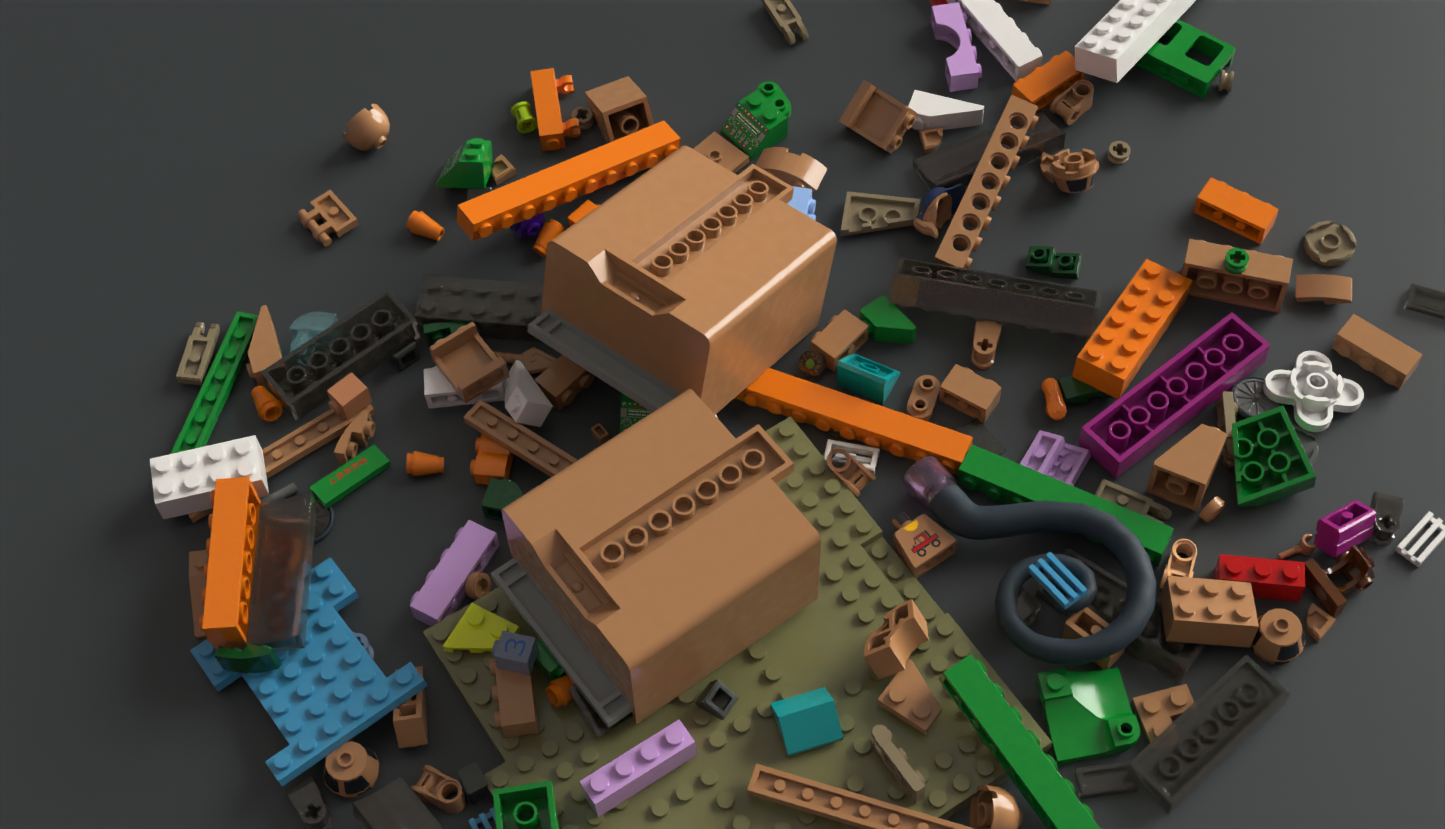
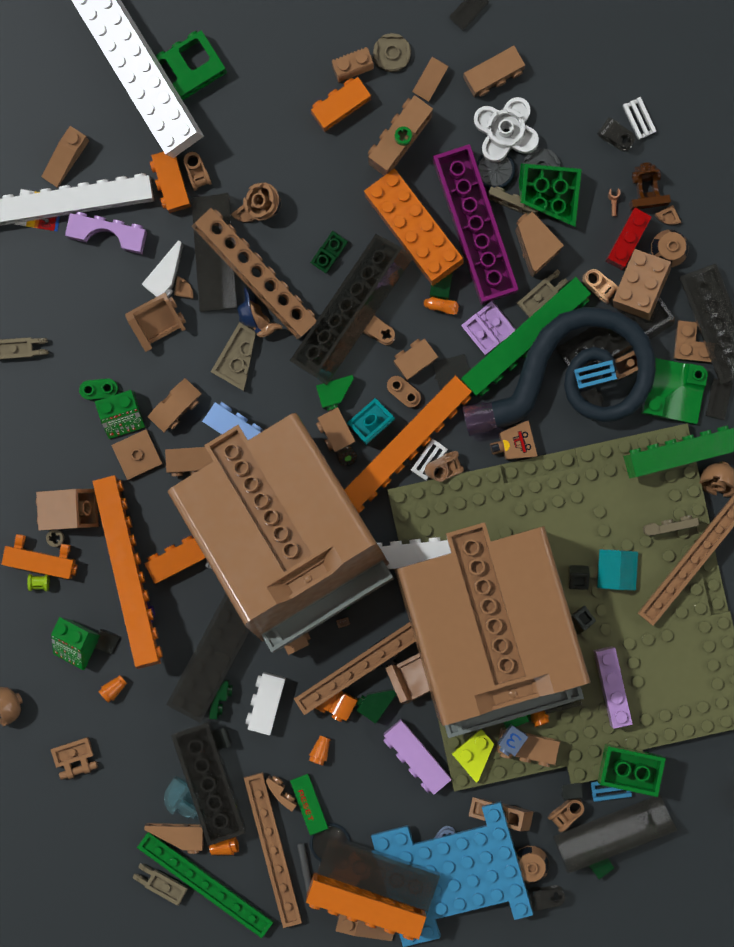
camera: 70 degrees left, 30 degrees up
white brick [150,435,269,520] -> none
dark green slope [214,643,281,673] -> none
nougat brick [327,372,372,420] -> none
medium nougat panel [429,322,509,403] -> none
medium nougat tile [465,572,491,600] -> none
medium nougat piece [488,346,558,375] -> none
medium nougat tile [492,154,516,186] -> none
white slope [504,360,553,427] -> none
orange cone [533,219,566,257] -> none
medium nougat brick [864,599,929,680] -> none
medium nougat wing [877,658,942,735] -> none
dark tan bush [1107,141,1131,164] -> none
medium nougat tile [1199,496,1225,523] -> none
dark tan bush [1218,70,1234,93] -> none
magenta brick [1314,500,1376,557] -> none
none -> medium nougat brick [332,47,374,83]
none -> pearl dark grey slope [569,565,590,590]

